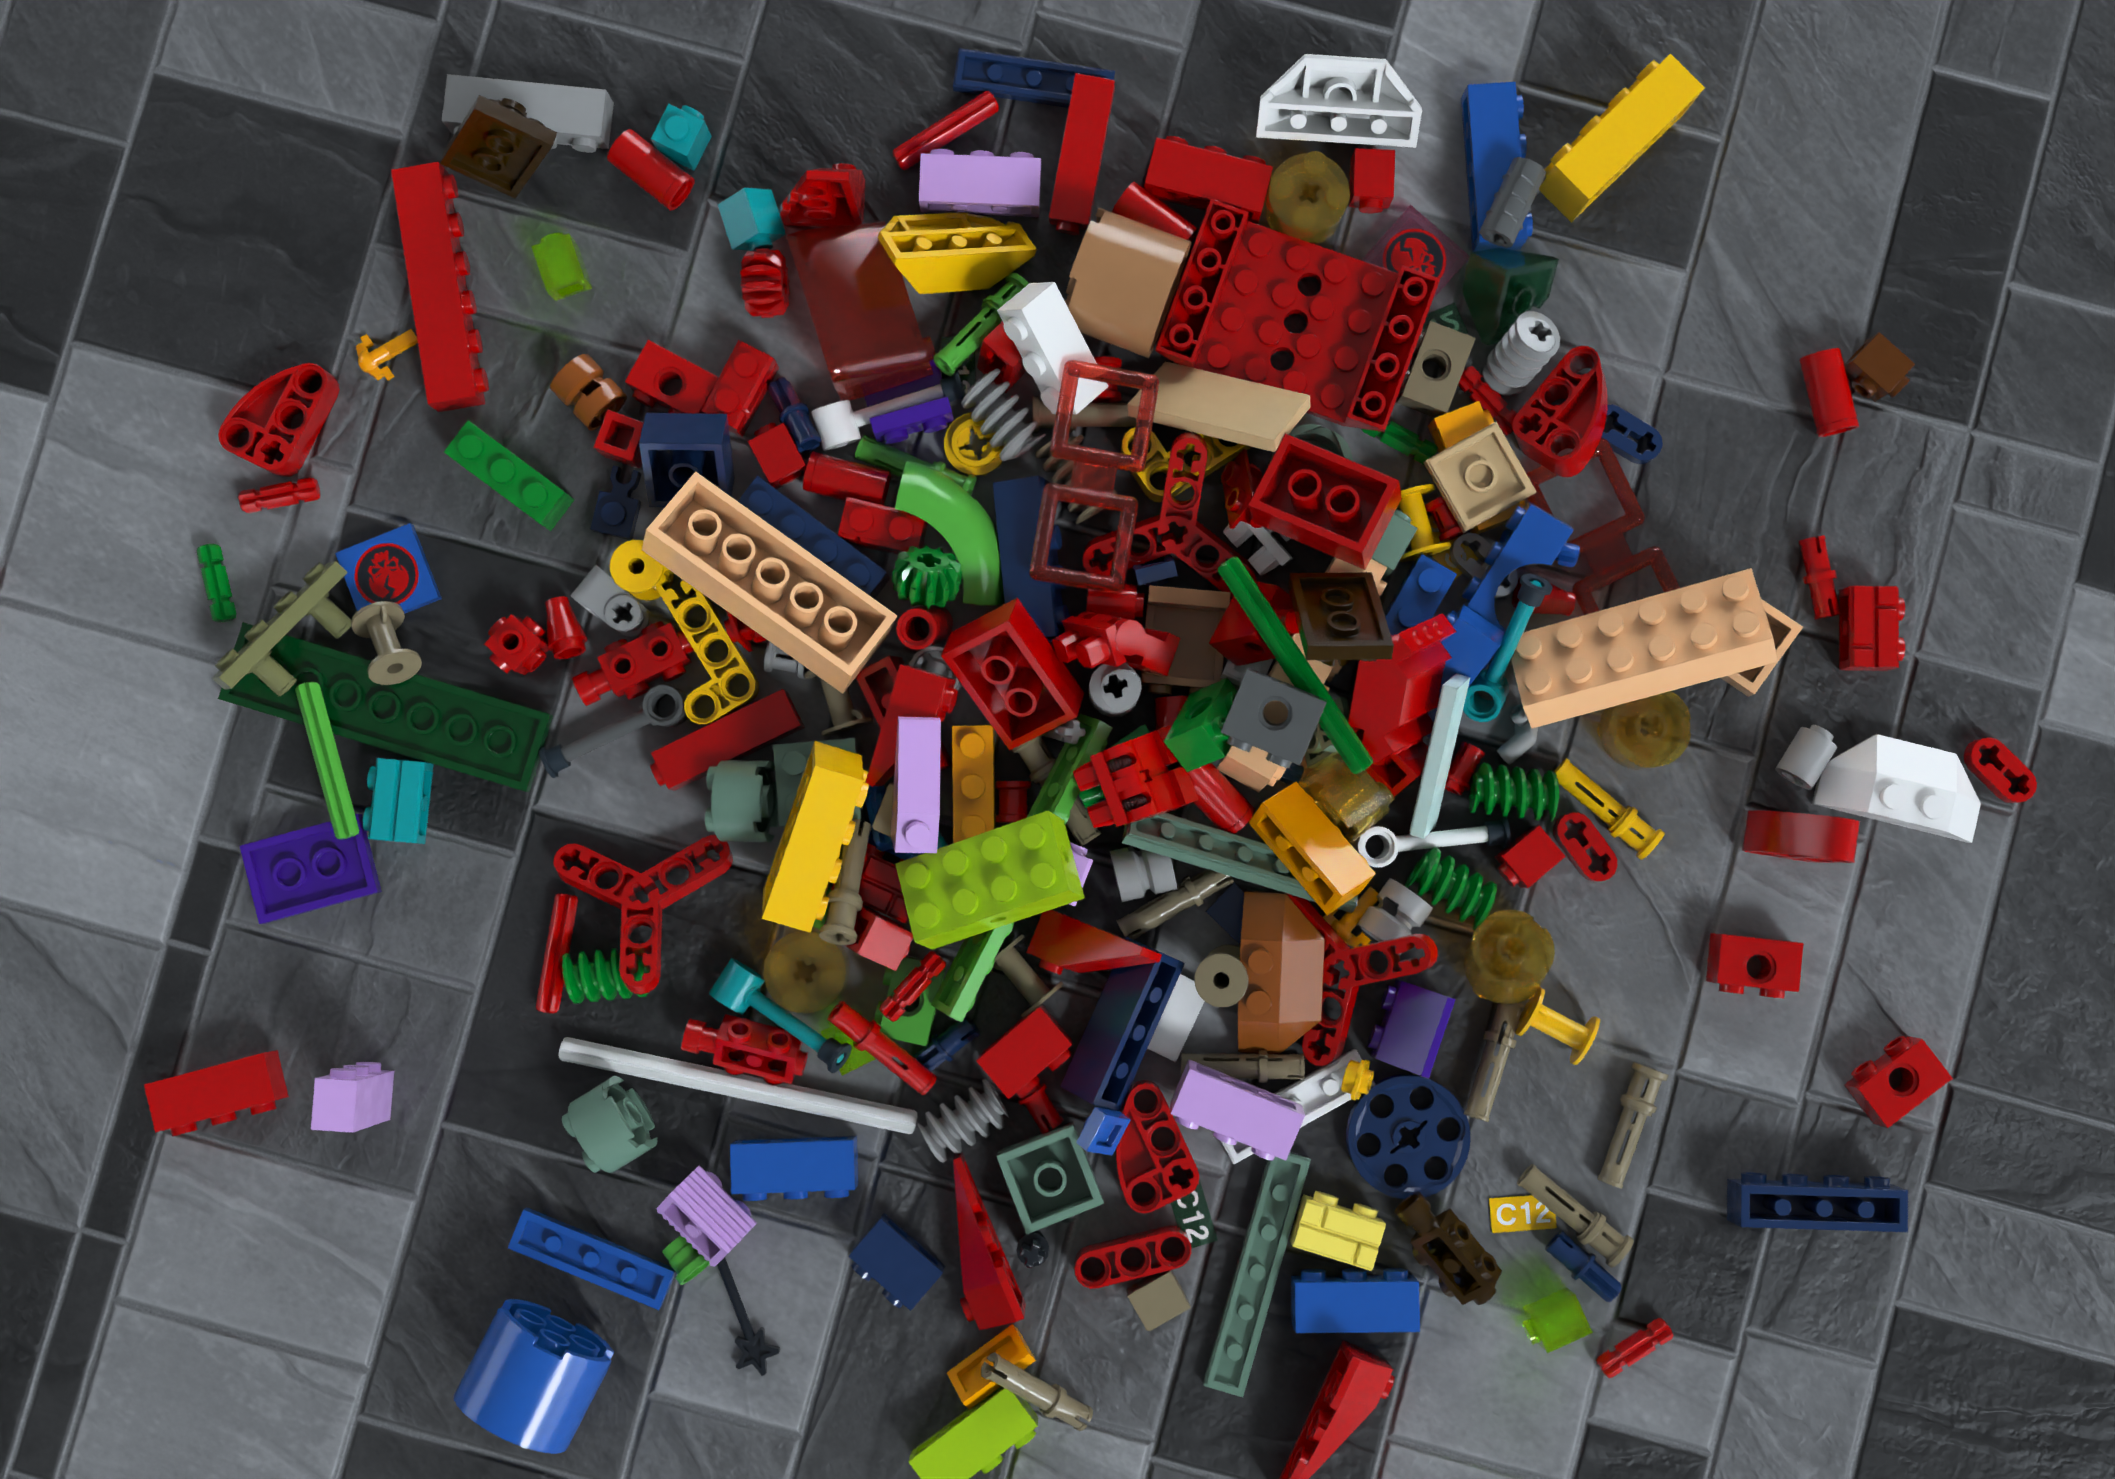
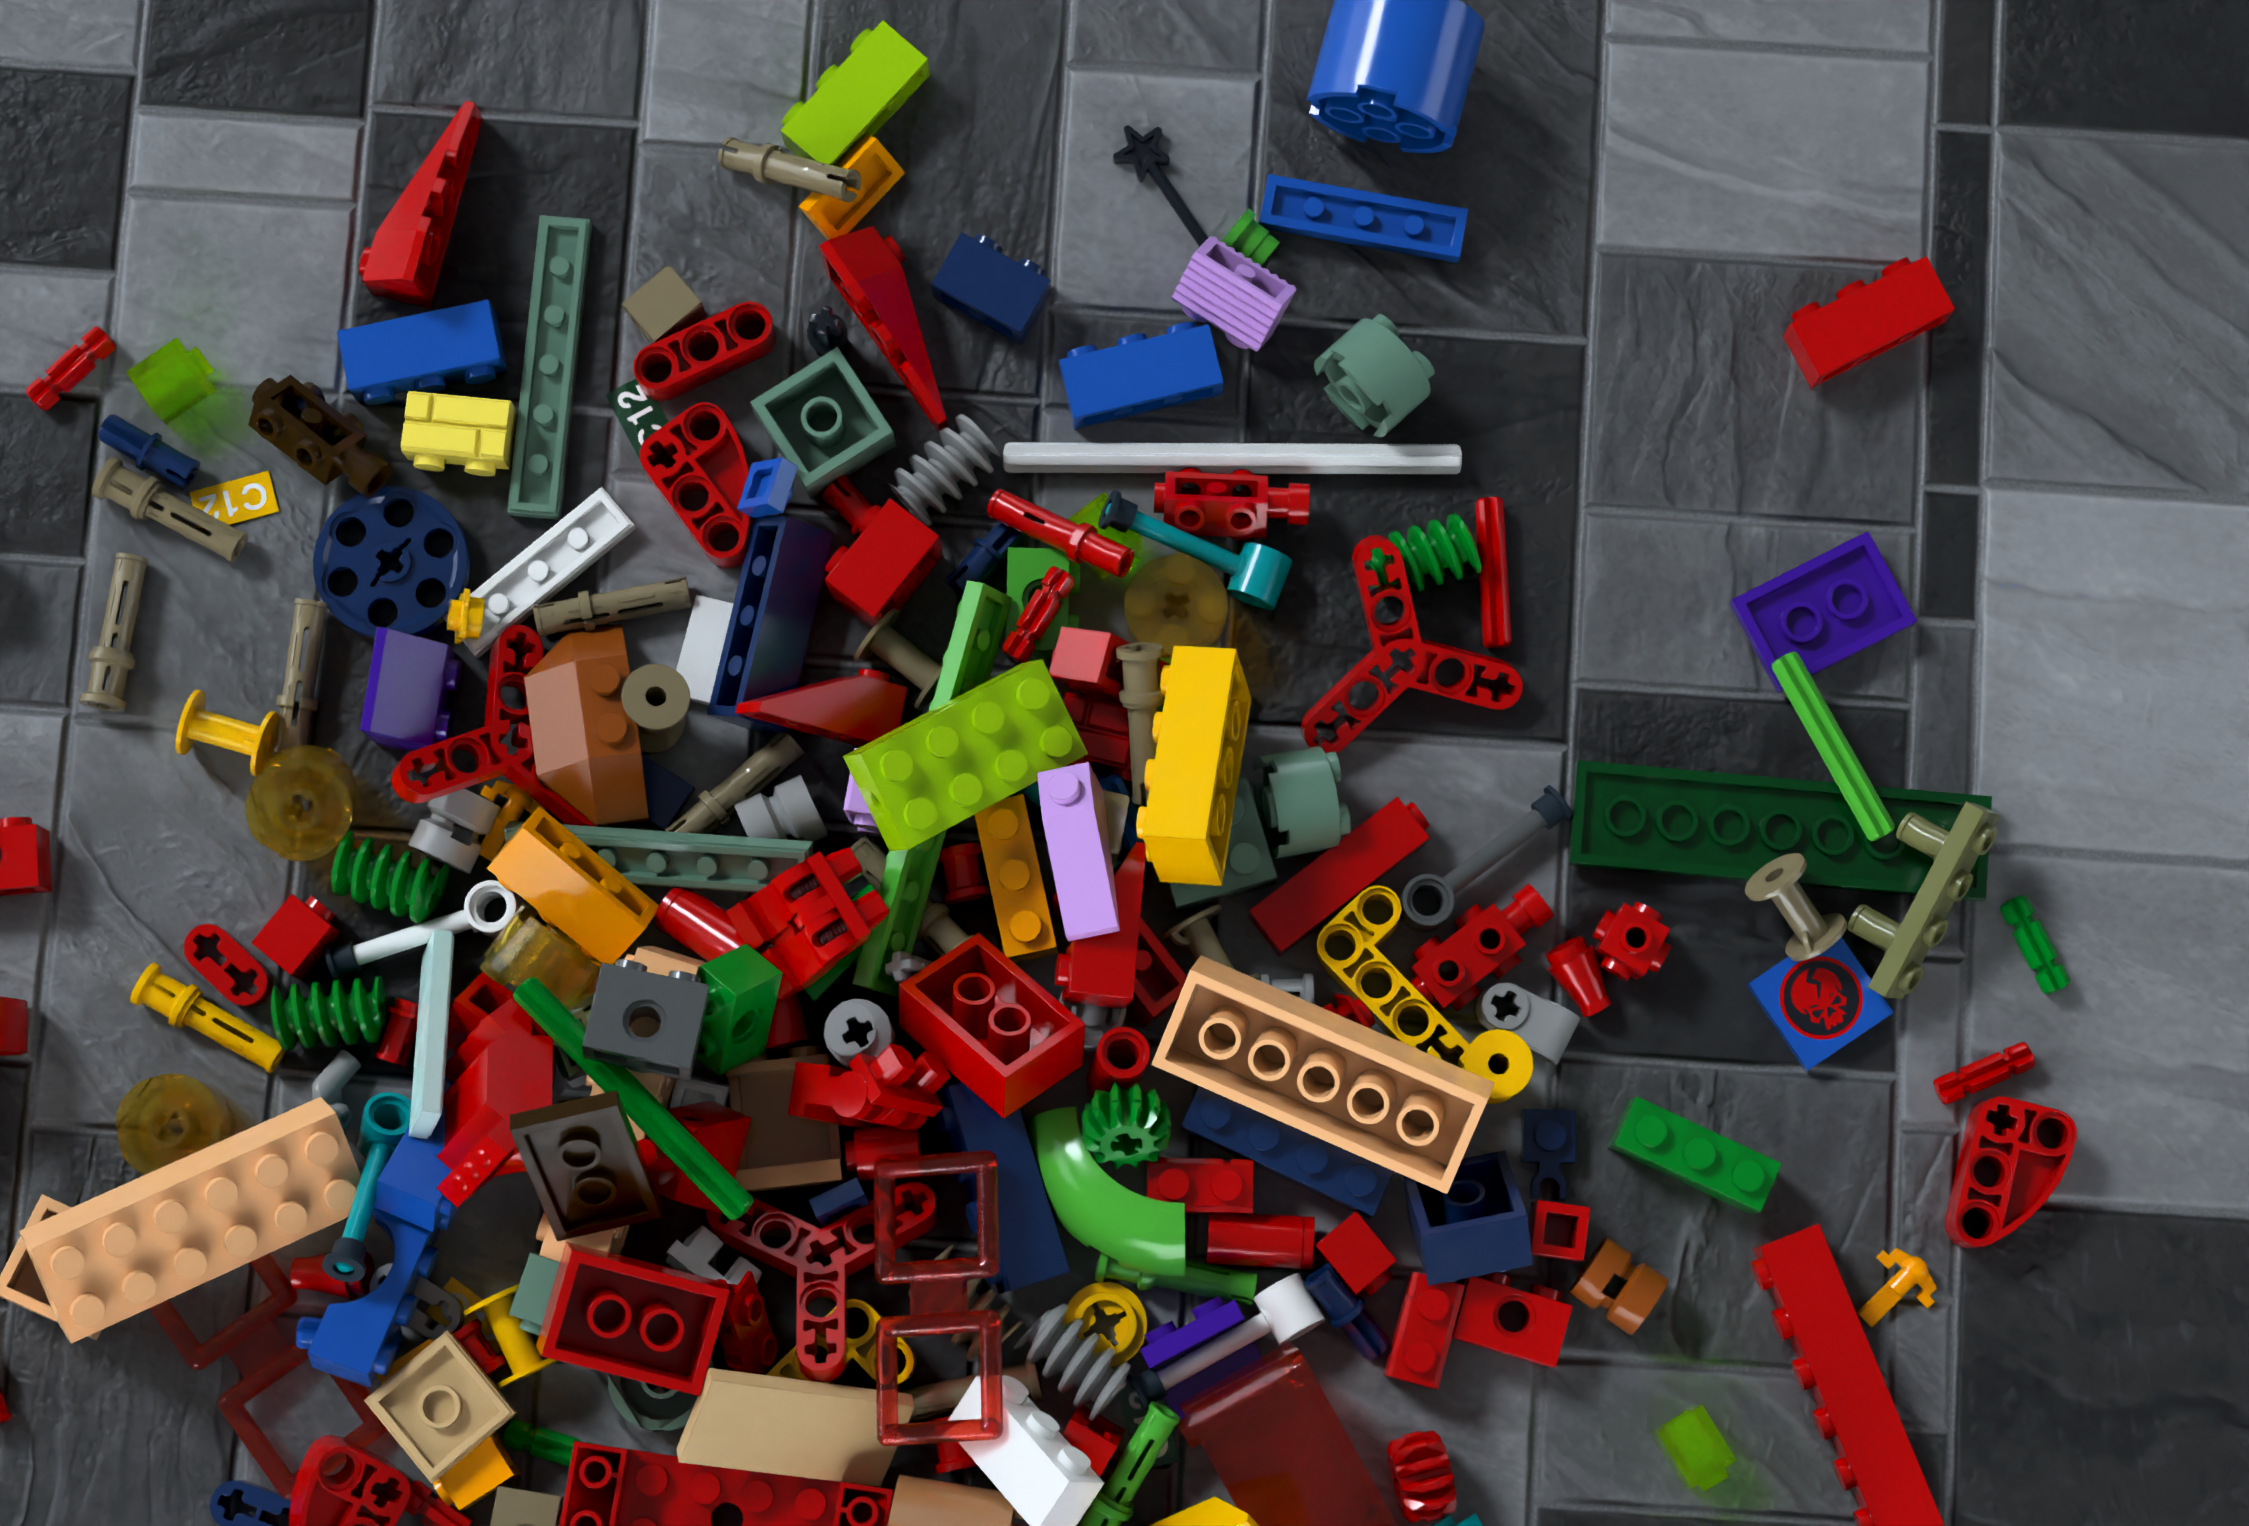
camera: 165 degrees right, 5 degrees down
lavender brick [311,1062,394,1133] -> none
teal brick [363,758,434,844] -> none
lavender brick [1170,1059,1305,1161] -> none
blue brick [1355,554,1457,665] -> none

